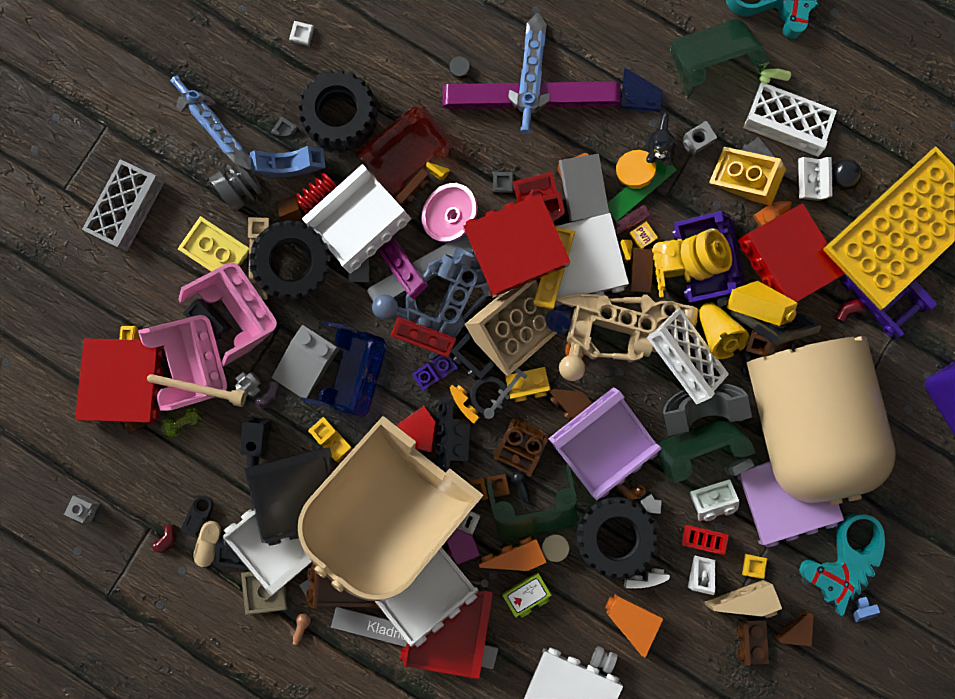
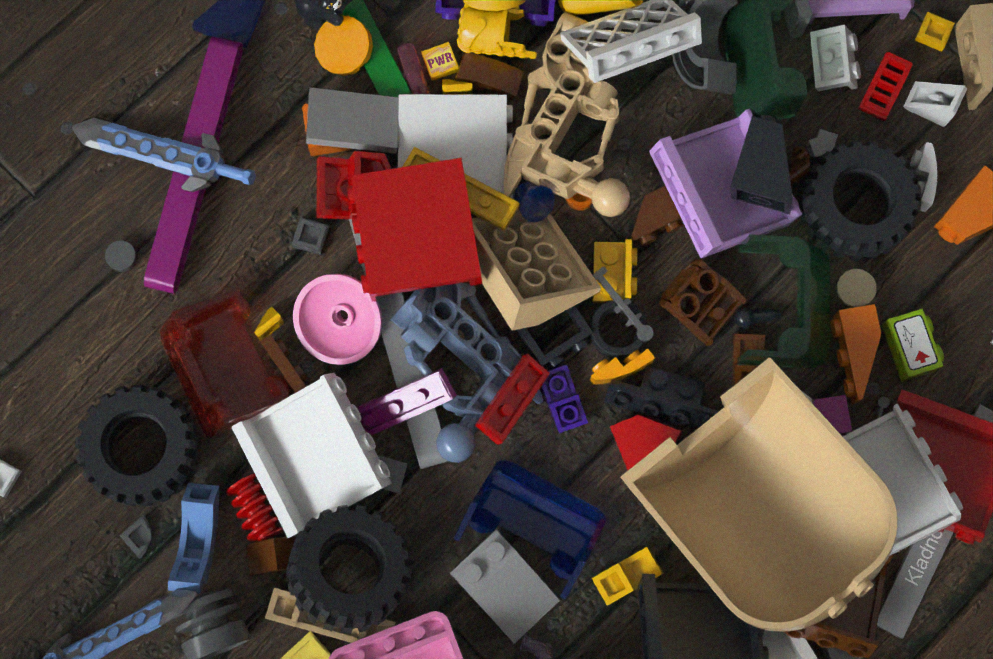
camera: 85 degrees left, 5 degrees down
none -> black slope [730,115,793,215]

